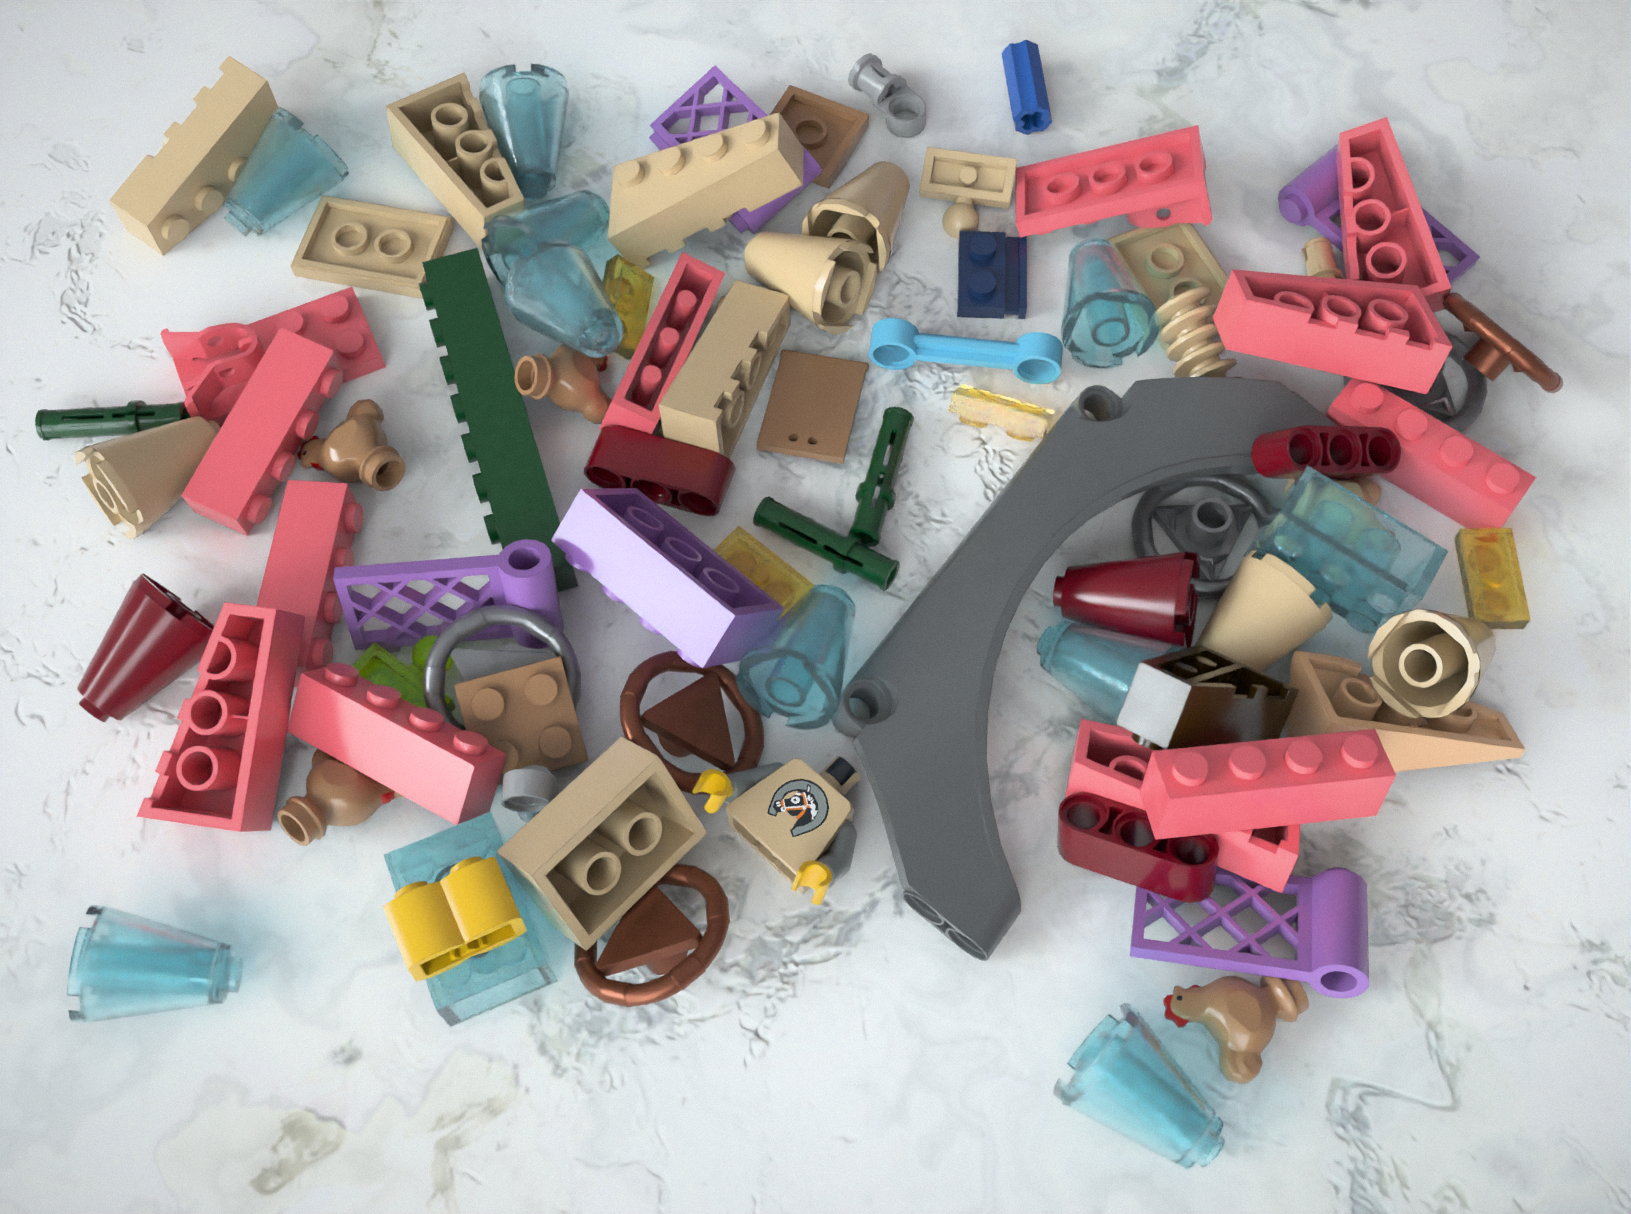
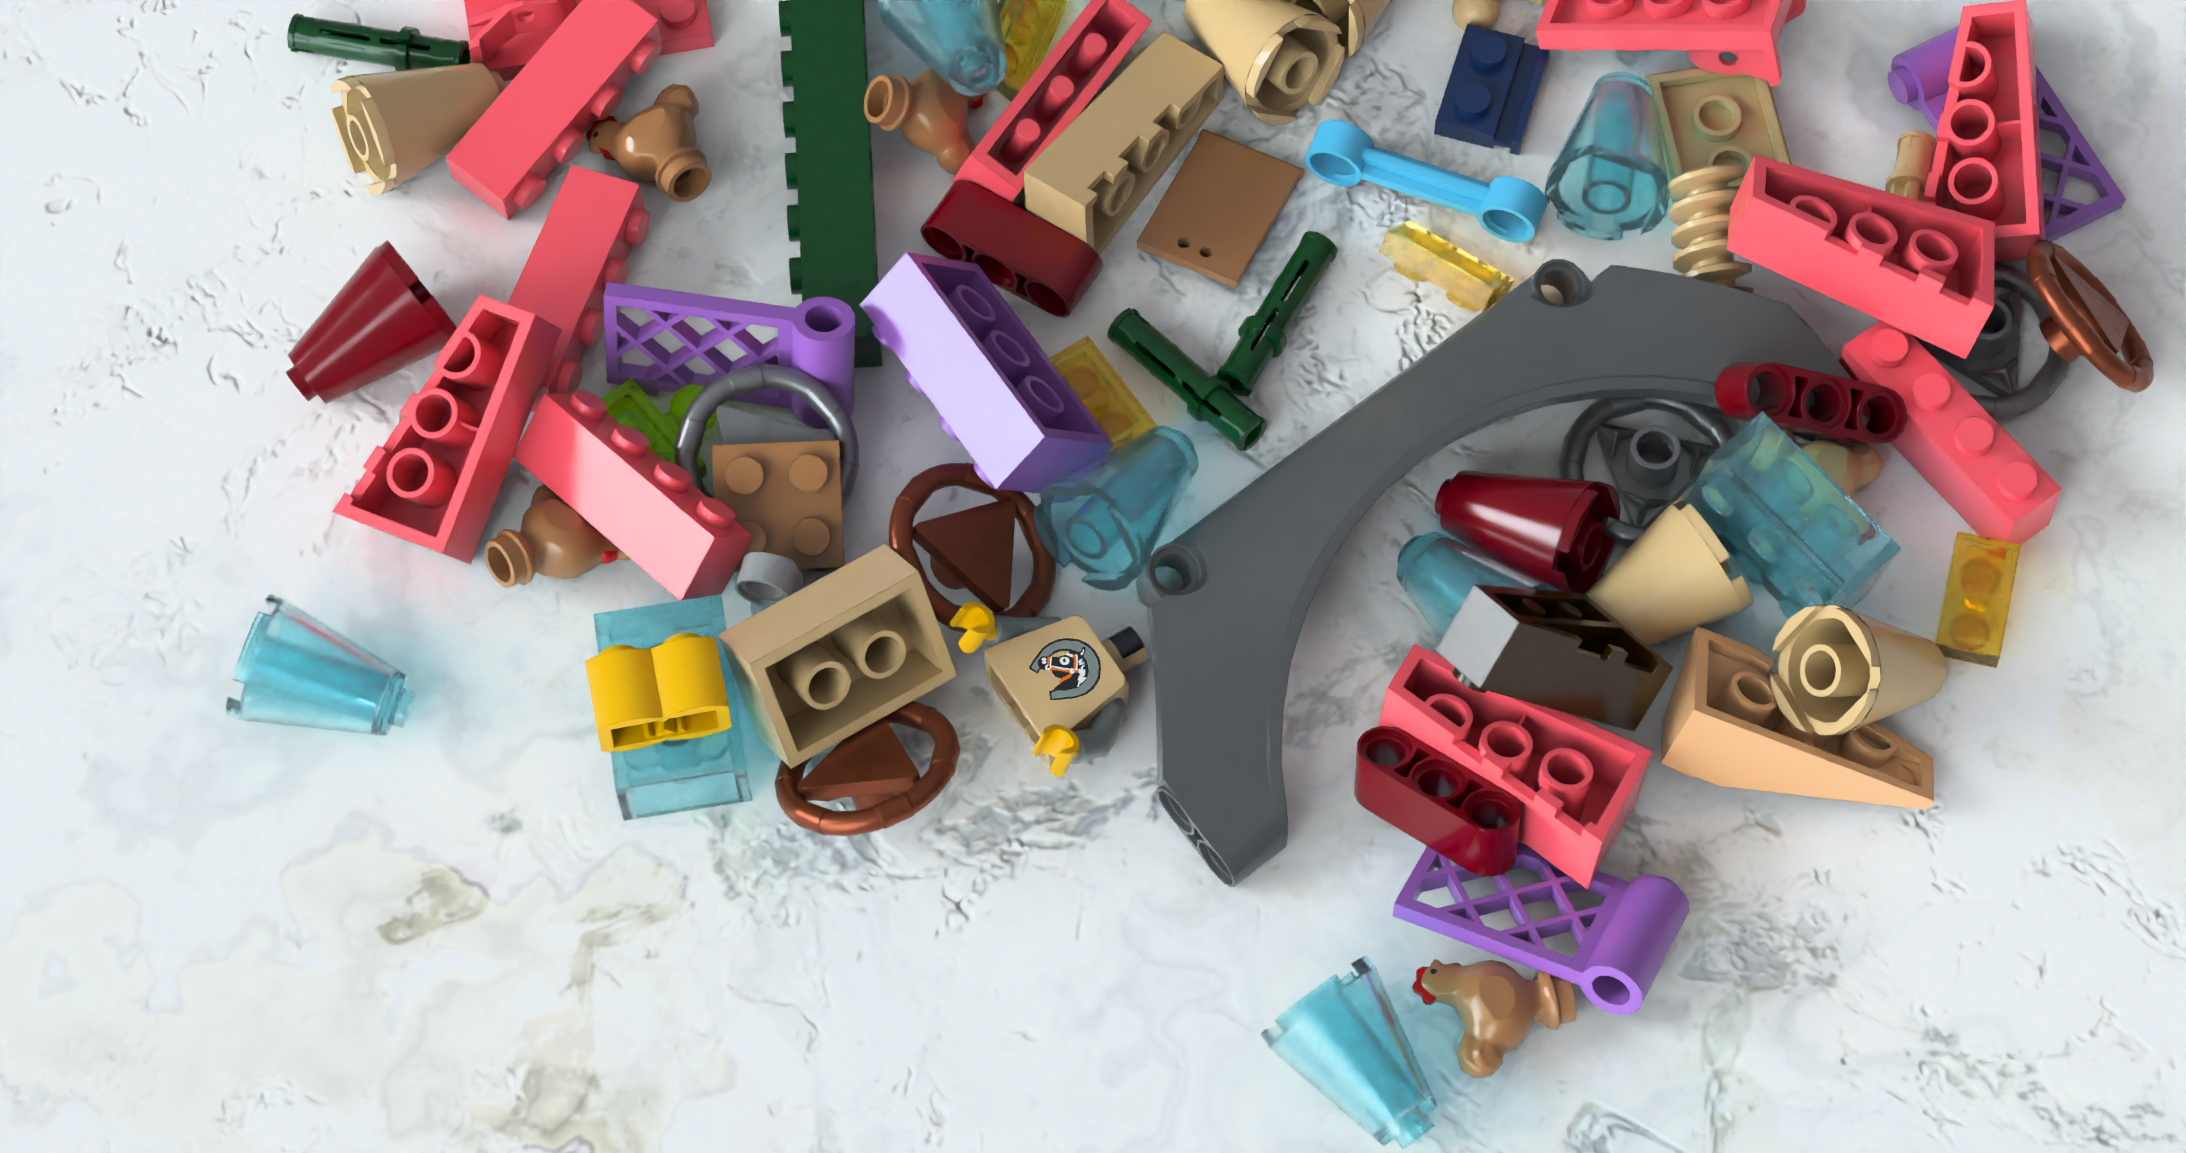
camera: 15 degrees right, 0 degrees up
coral brick [1140,729,1396,840] -> none

